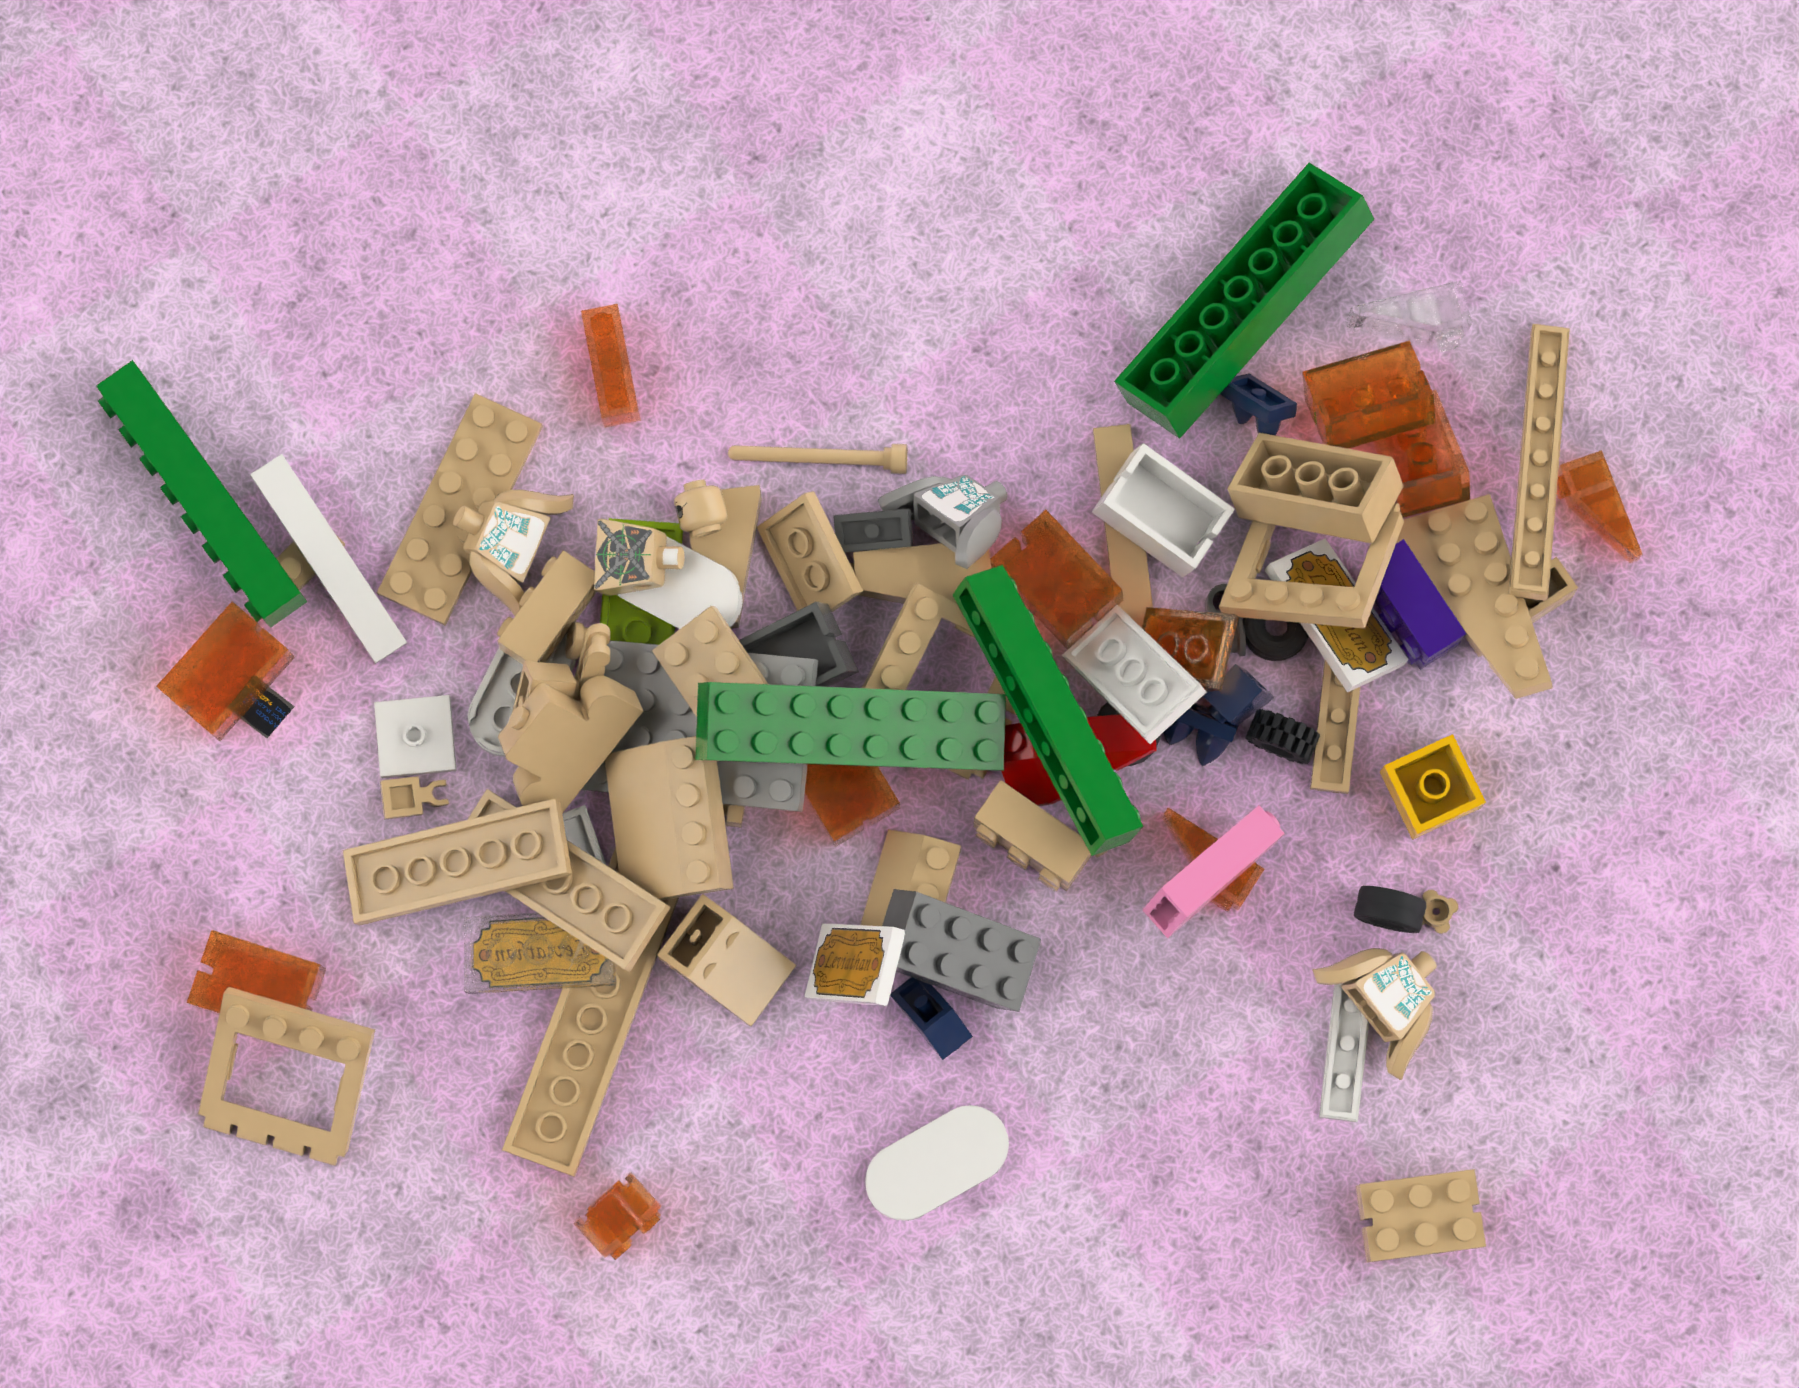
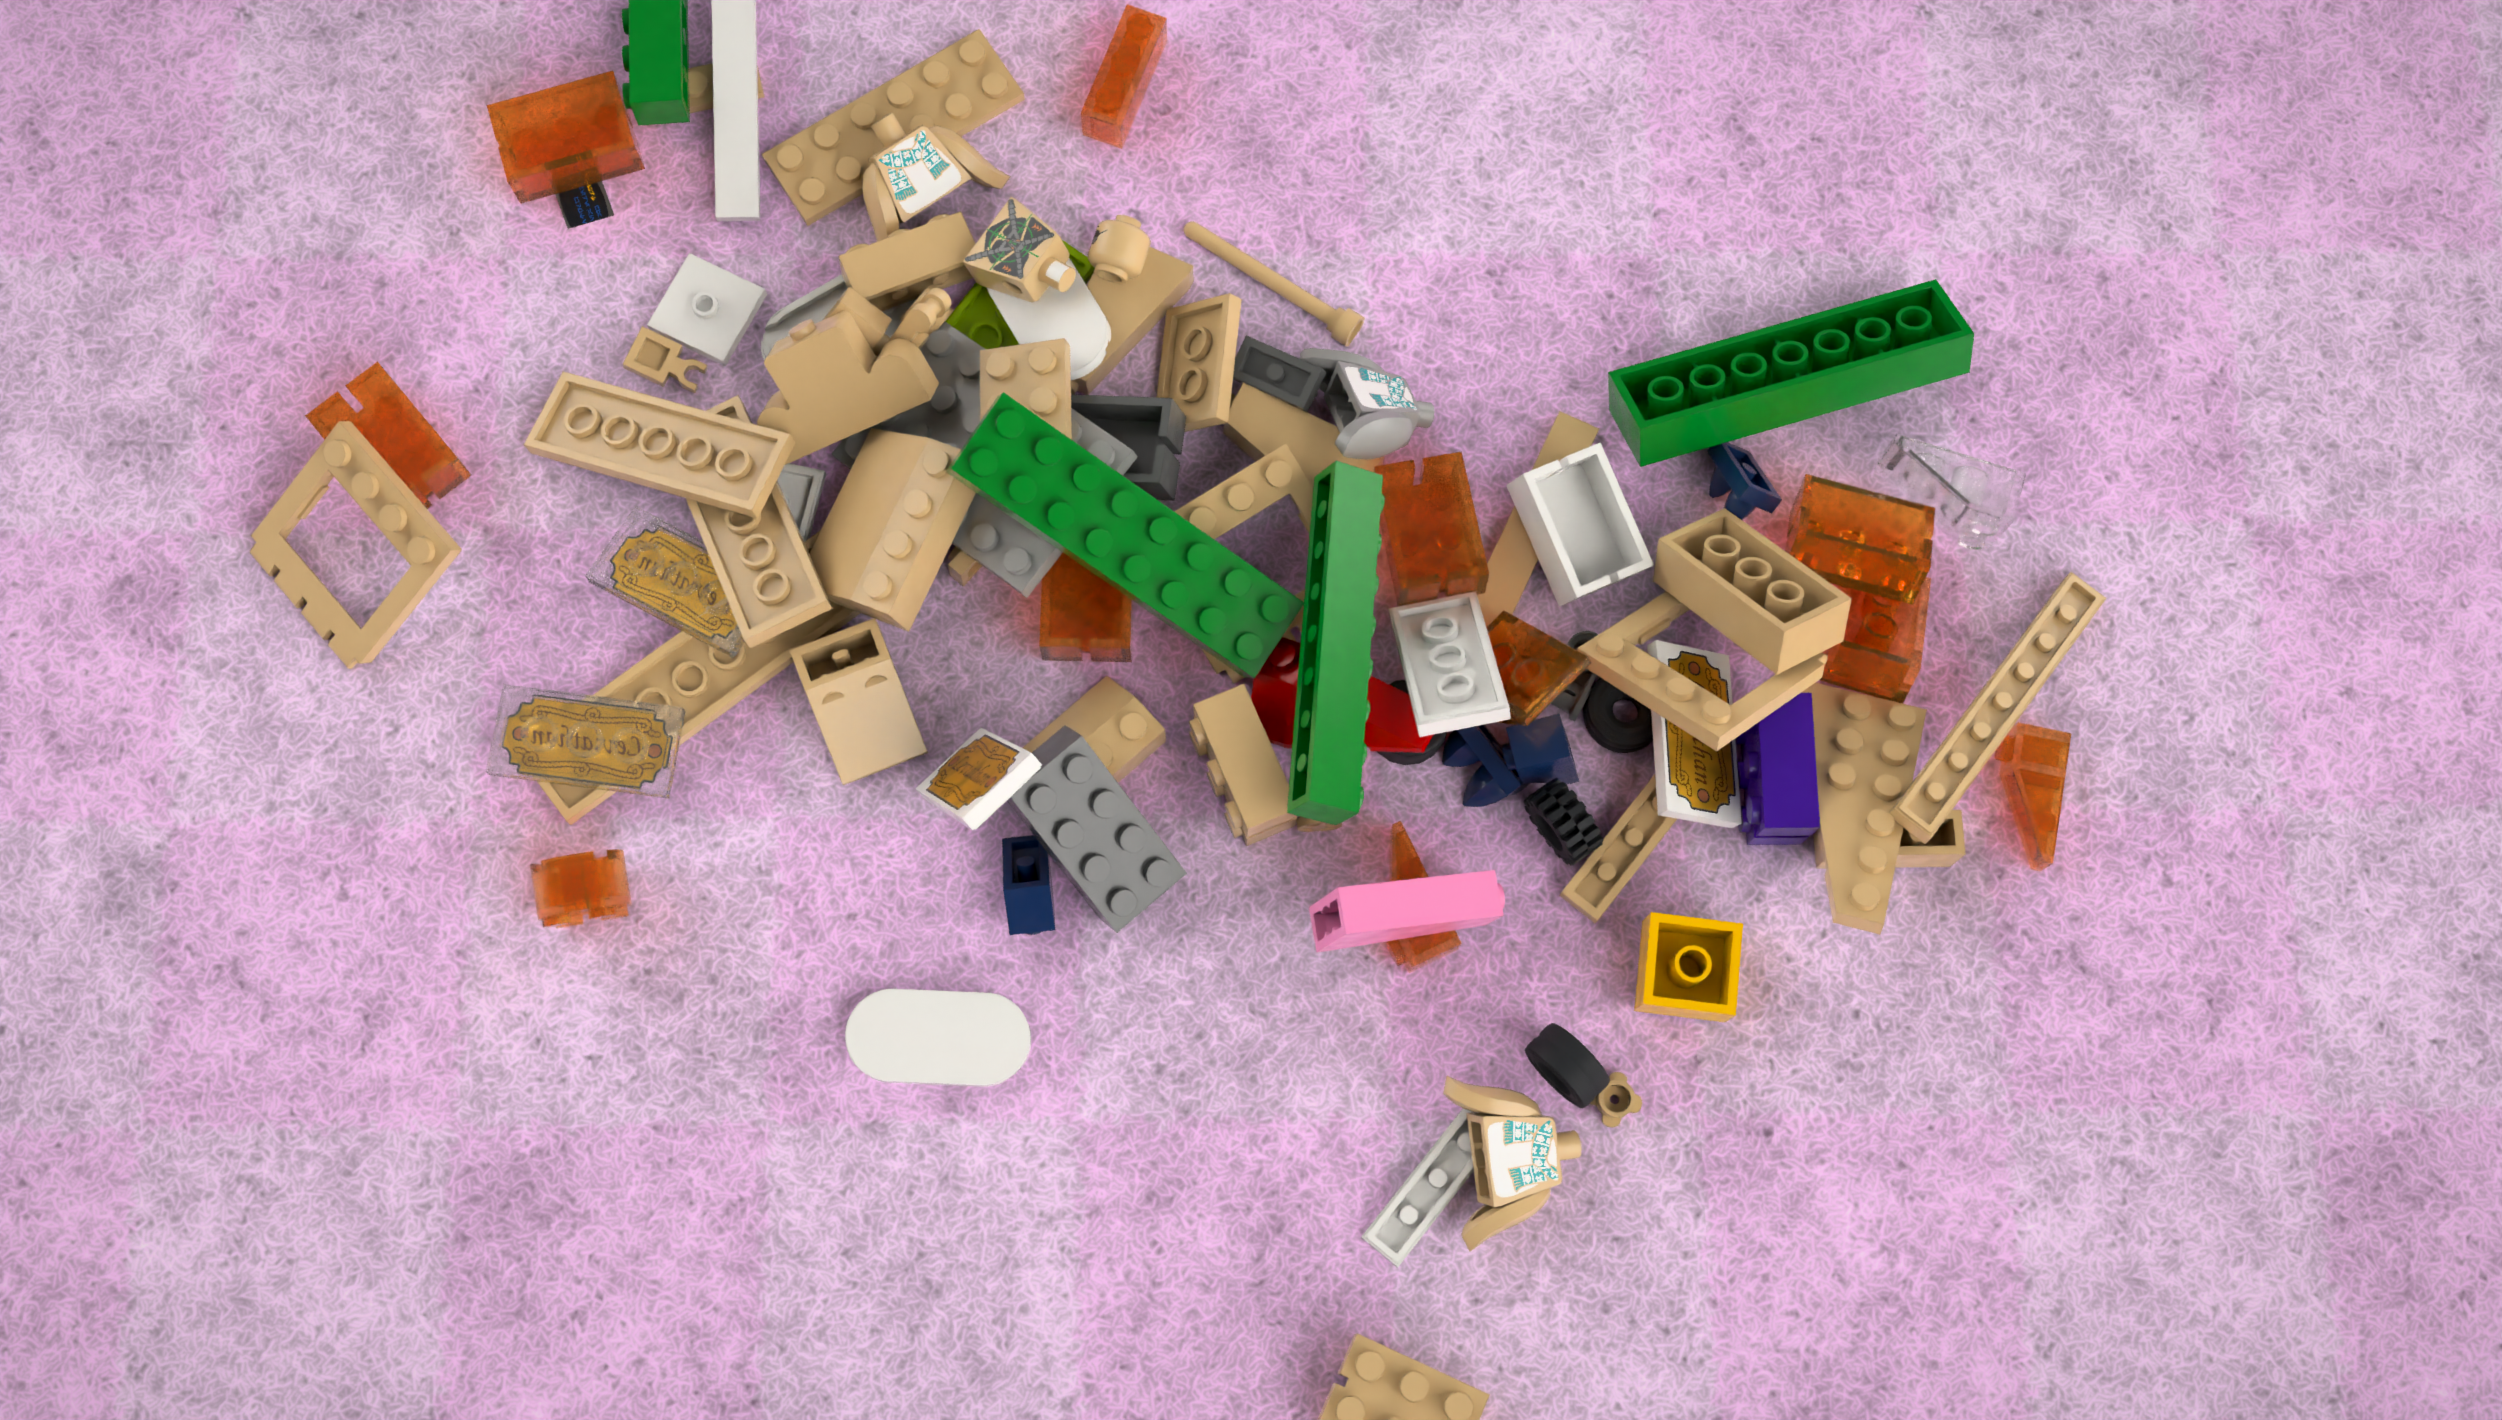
camera: 25 degrees right, 5 degrees down
none -> clear tile [485,684,686,799]

